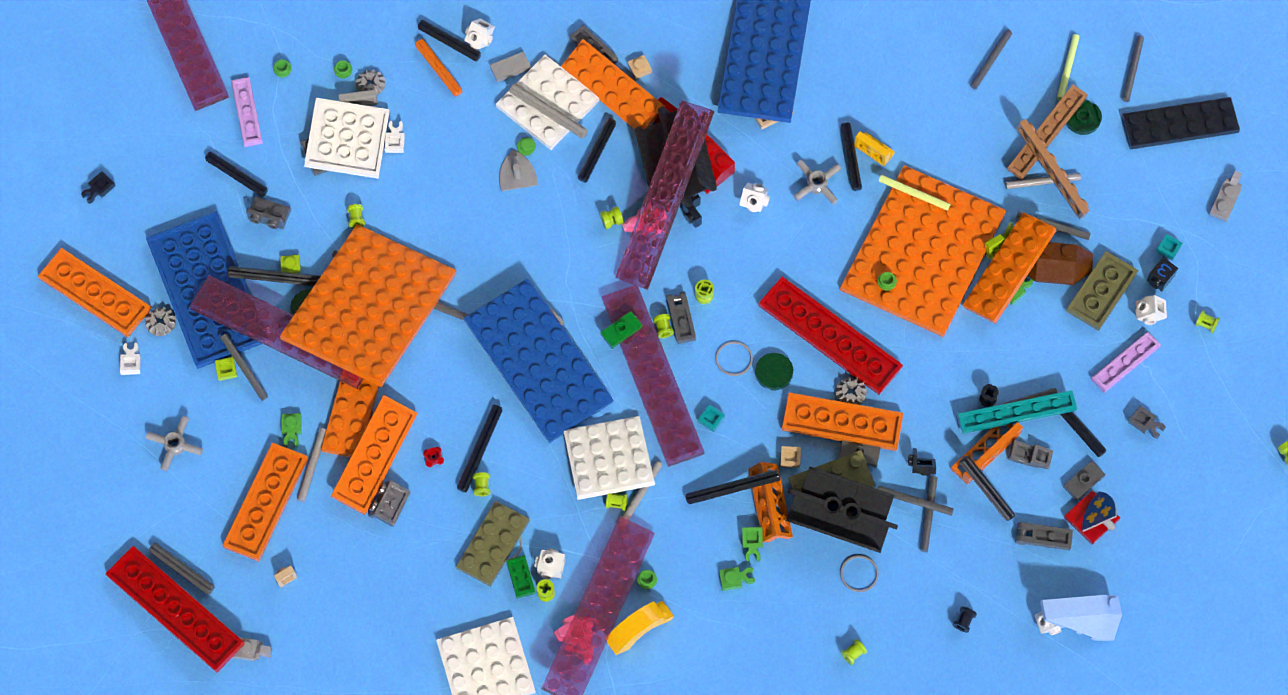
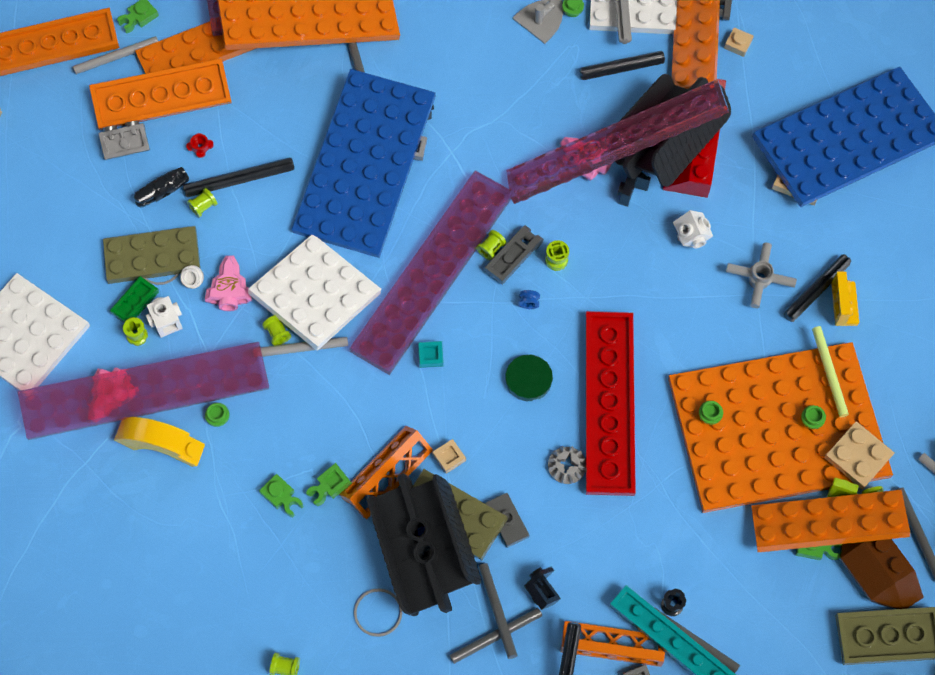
camera: 50 degrees right, 0 degrees up
lime wheel [599,206,624,230] -> none
green plate [600,311,643,349] -> none
black axle [685,470,780,504] -> none
light grey piece [716,341,753,376] -> none
orange plate [782,392,903,451] -> none
none -> black hinge [134,167,189,208]
none -> white plate [181,265,204,289]
none -> bright pink rock [205,255,252,311]
none -> blue bush [518,290,540,309]
none -> bright green plate [801,405,826,429]
none -> tan plate [824,421,895,490]

